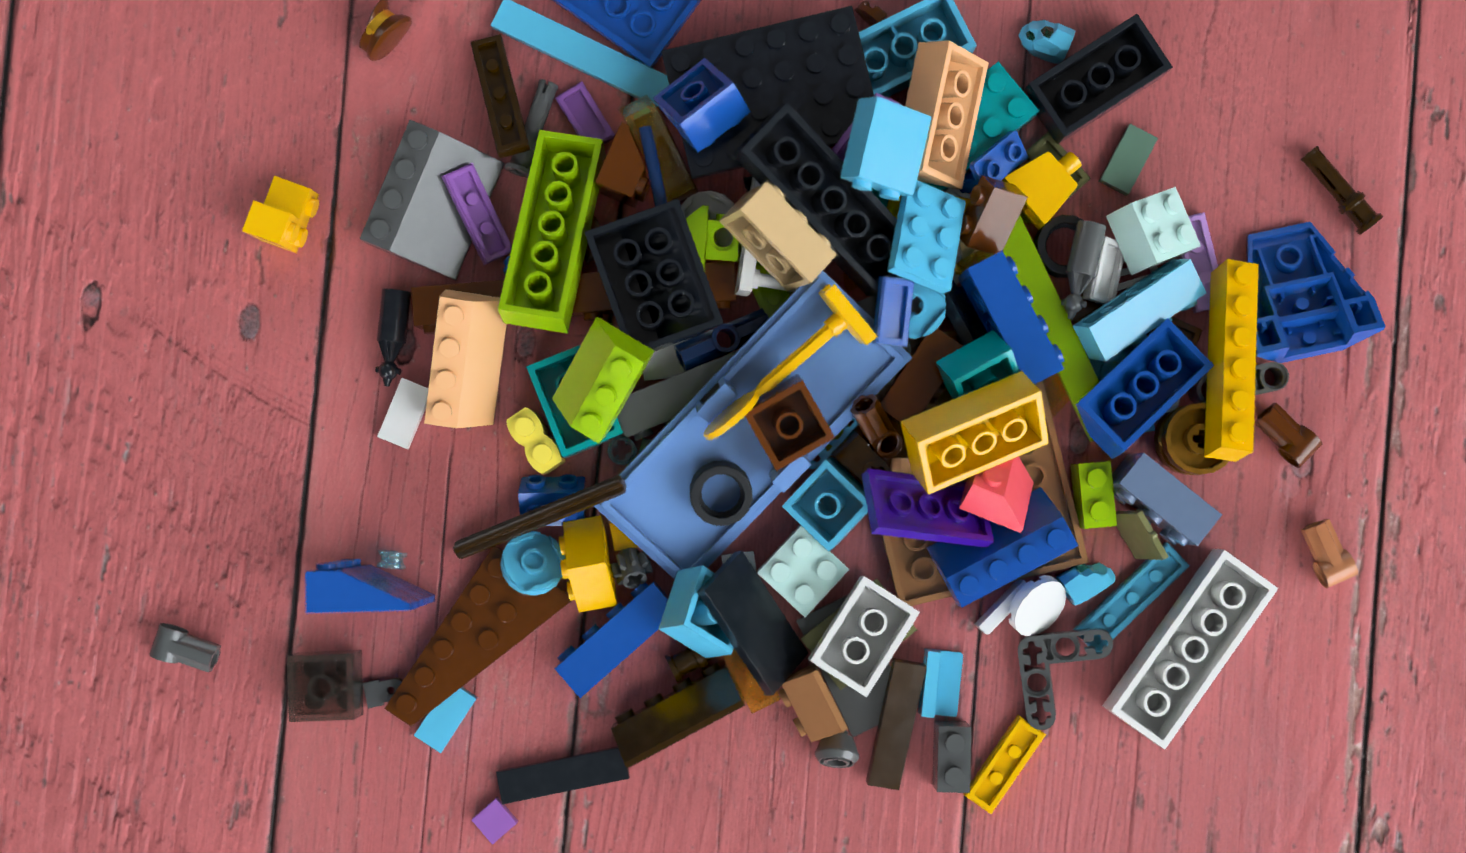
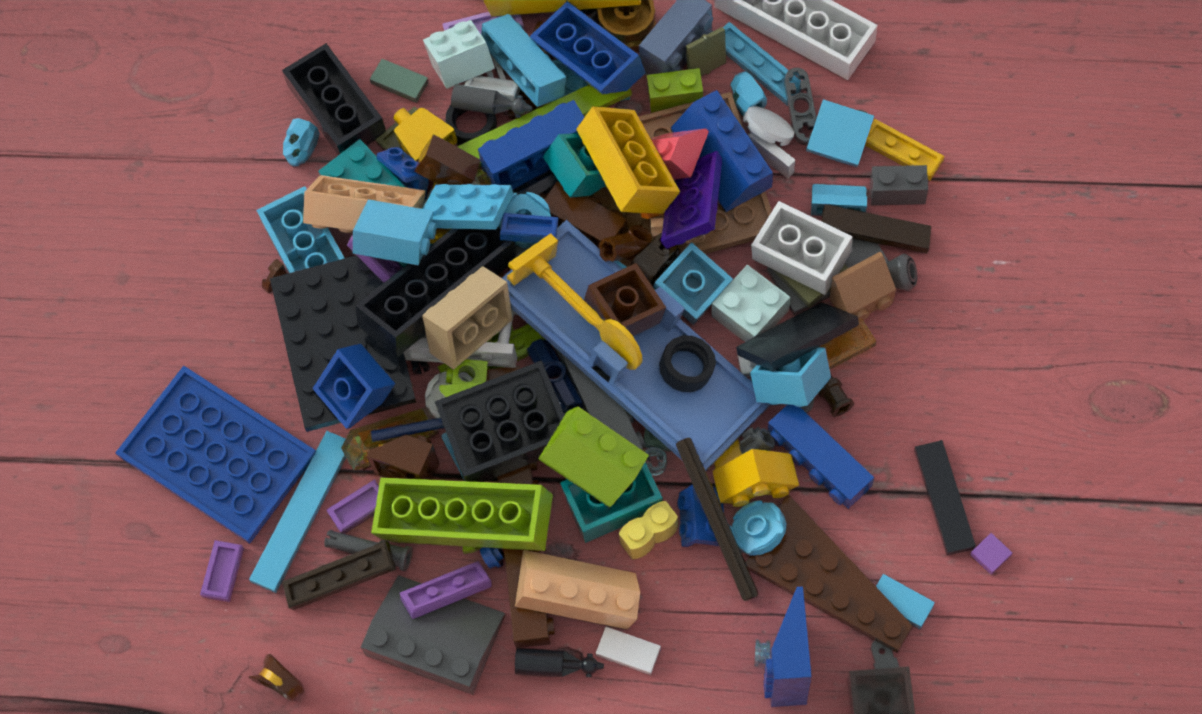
camera: 85 degrees left, 20 degrees down
dark brown slope [611,662,745,769] -> none
none -> medium azure tile [806,99,874,167]

